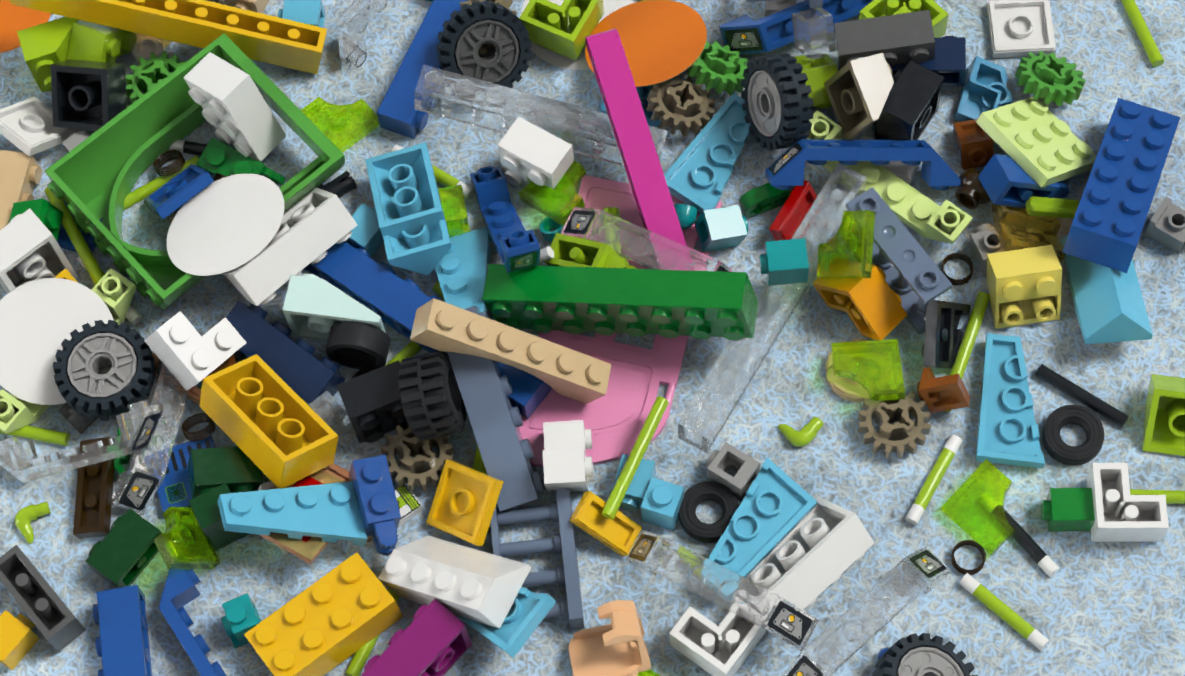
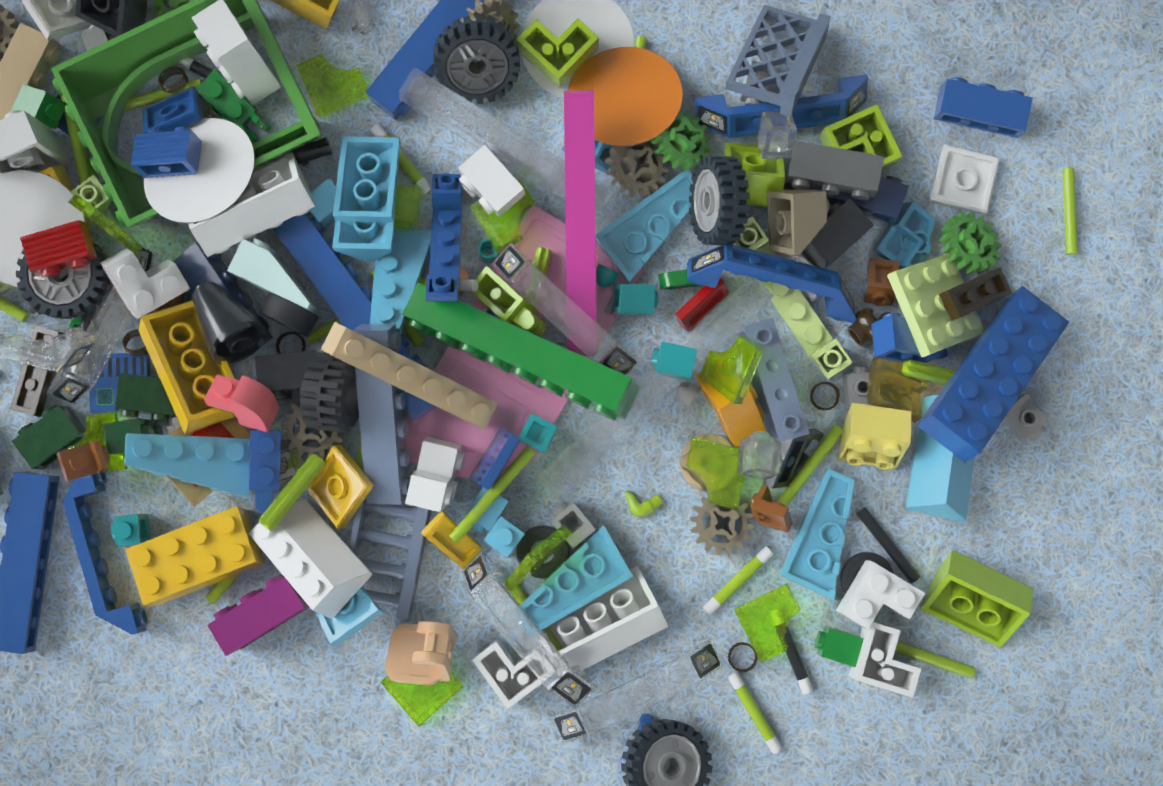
camera: 15 degrees right, 20 degrees up
none -> red brick [20,220,97,278]
none -> dark orange bracket [57,439,110,482]
none -> clear neon green tile [68,194,143,255]
none -> blue brick [130,127,202,178]
none -> black cone [192,282,267,365]
none -> coral brick [204,374,279,433]
none -> lime axle [259,454,325,531]
none -> blue tile [470,427,520,490]
none -> clear neon green tile [505,526,572,593]
none -> teal brick [519,413,558,453]
none -> light grey hinge [676,382,701,407]
none -> clear brick [738,431,781,480]
none -> white brick [836,560,925,629]
none -> dark brown plate [939,267,1012,321]

